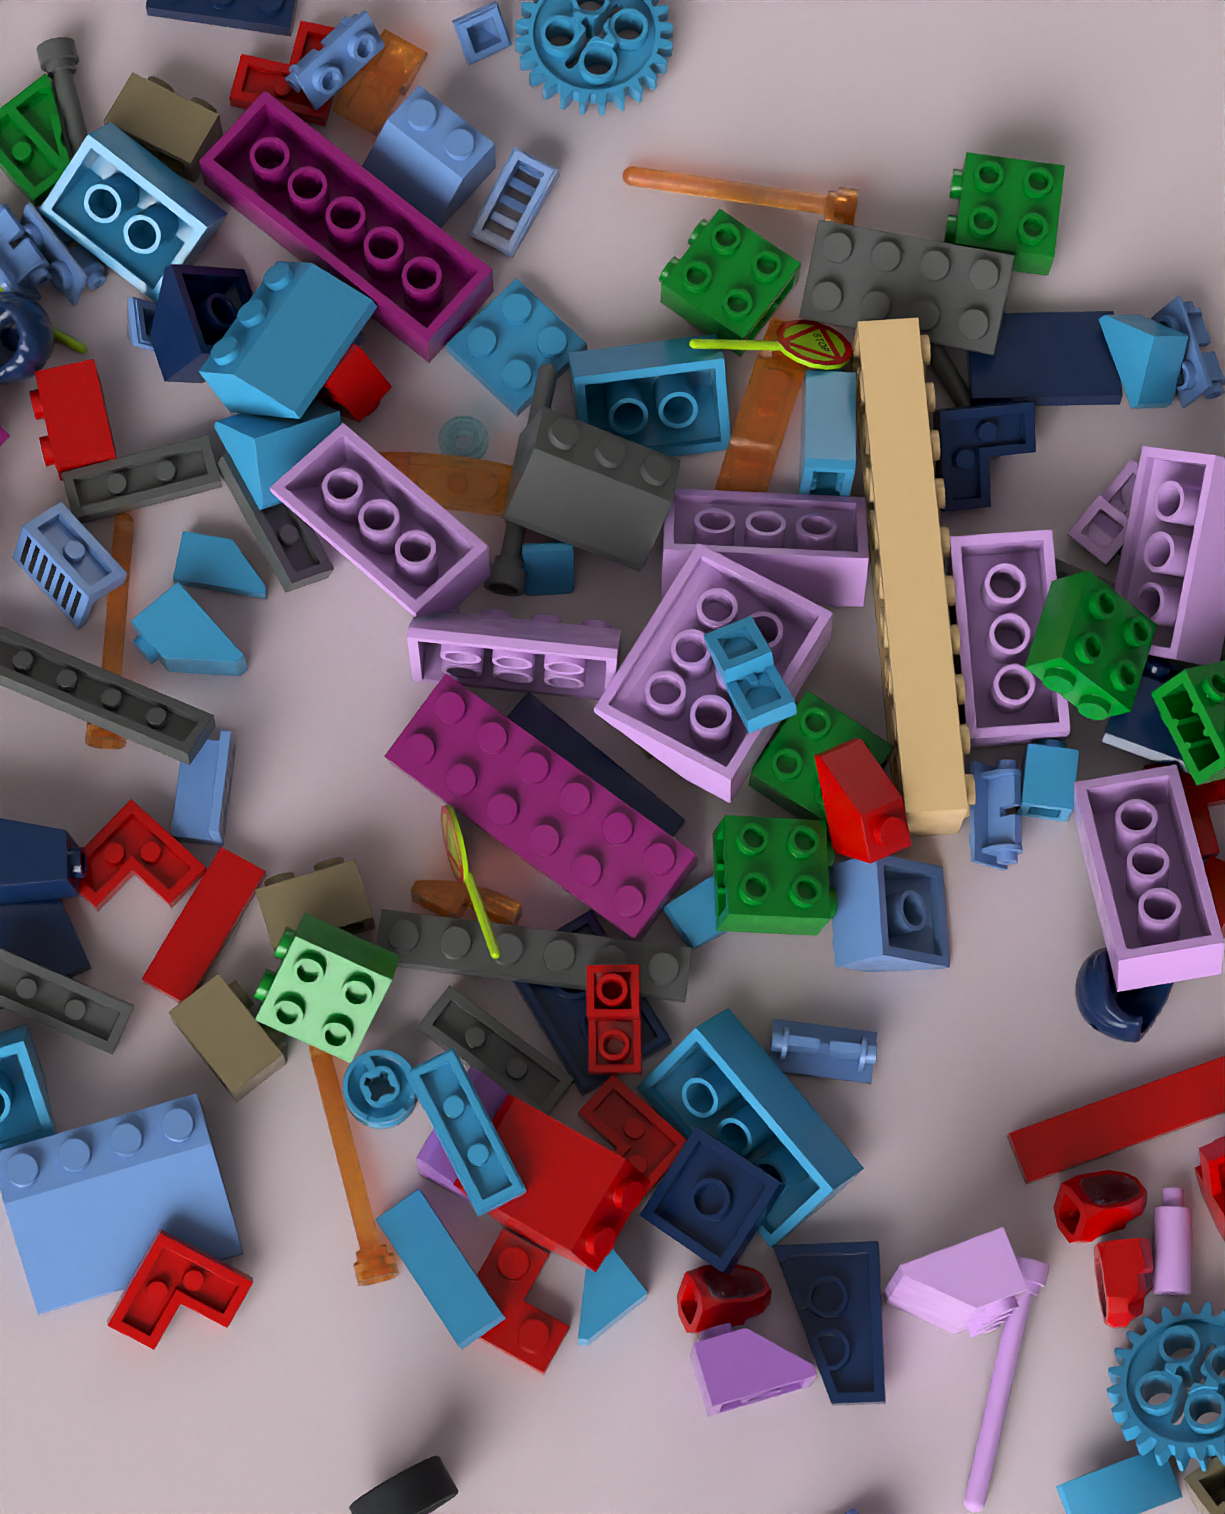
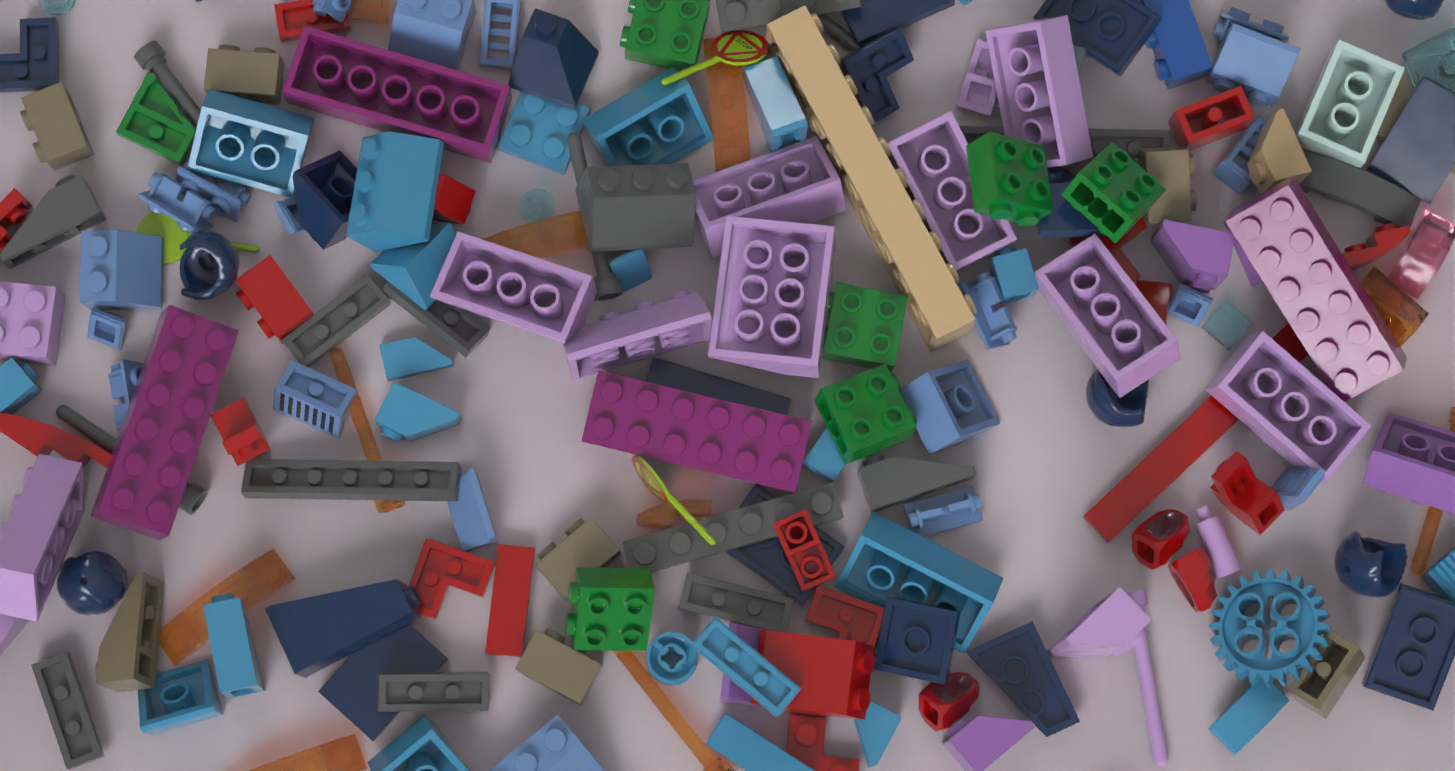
camera: 25 degrees left, 5 degrees up
dark azure slope [704,616,797,733] -> none
red slope [814,738,911,864] -> none
none -> dark blue slope [508,8,599,110]
none -> dark grey slope [857,454,977,514]

